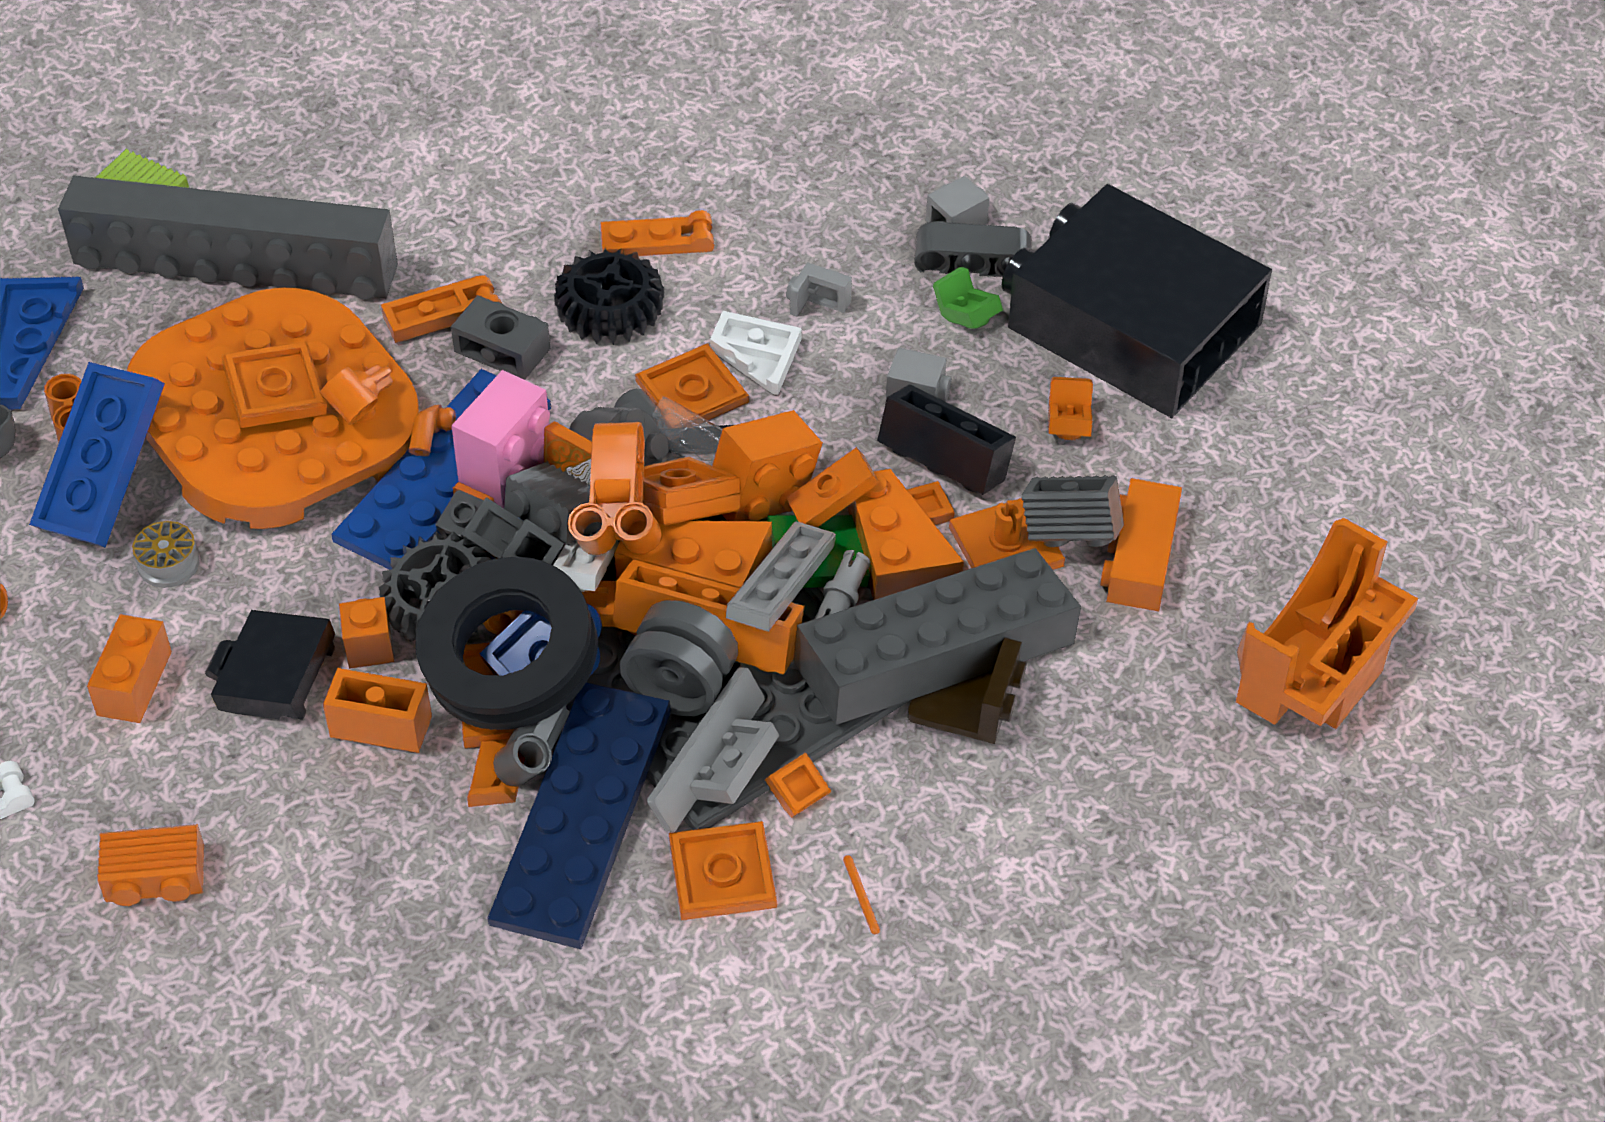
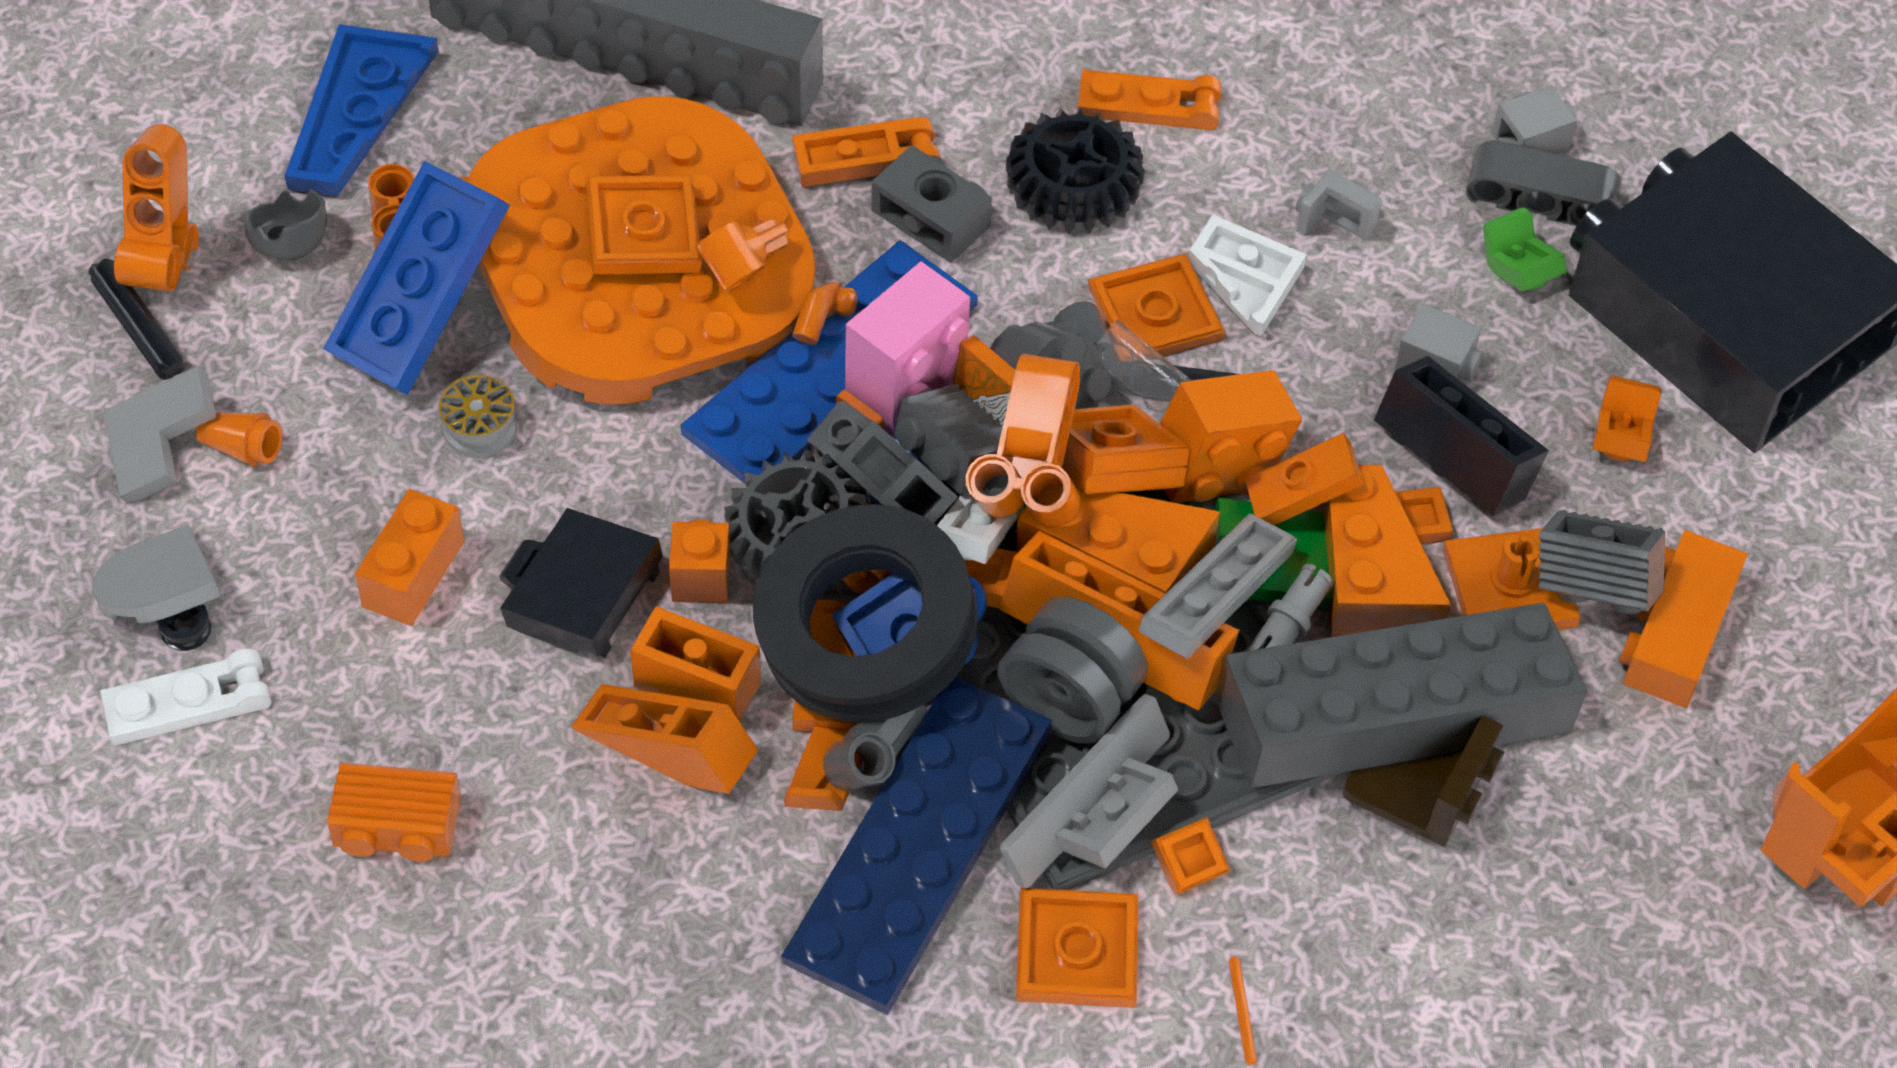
camera: 10 degrees right, 5 degrees up
none -> orange slope [571,684,758,794]

